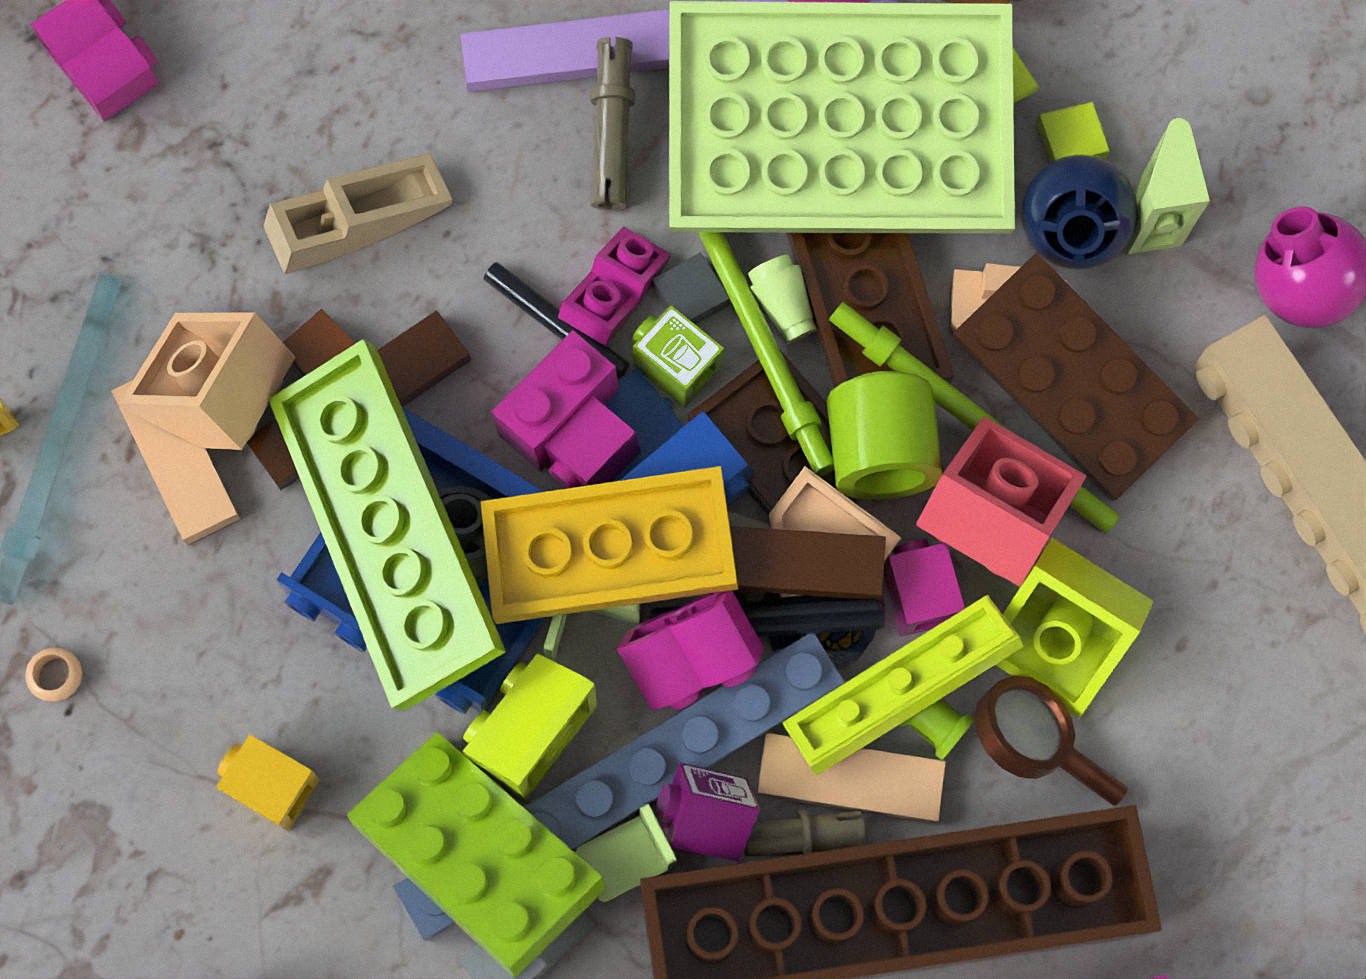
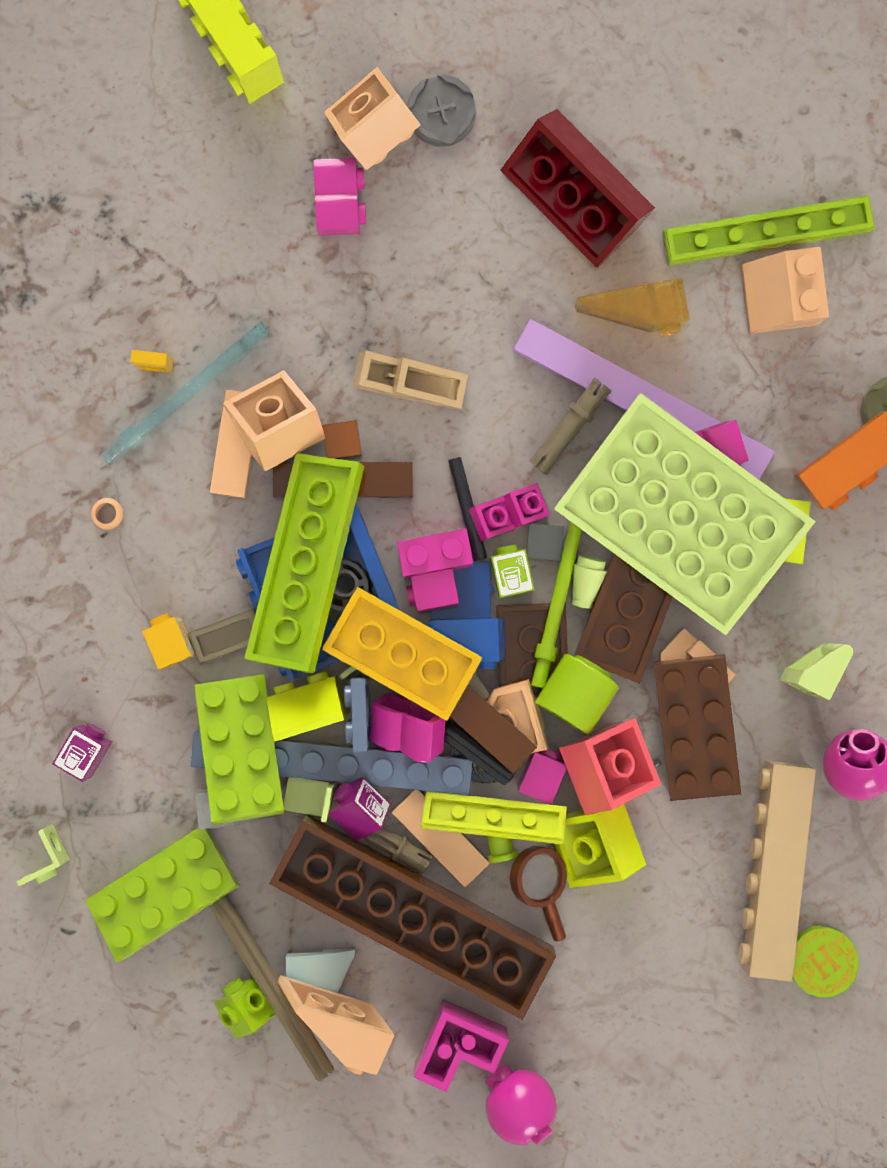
camera: 40 degrees right, 15 degrees up
lime bar [829,301,1120,534] -> none
dark blue brick [1022,154,1138,269] -> none
neon yellow tile [1037,102,1109,163] -> none
none -> dark tan tile [188,608,256,665]
none -> sand blue plate [344,675,371,752]

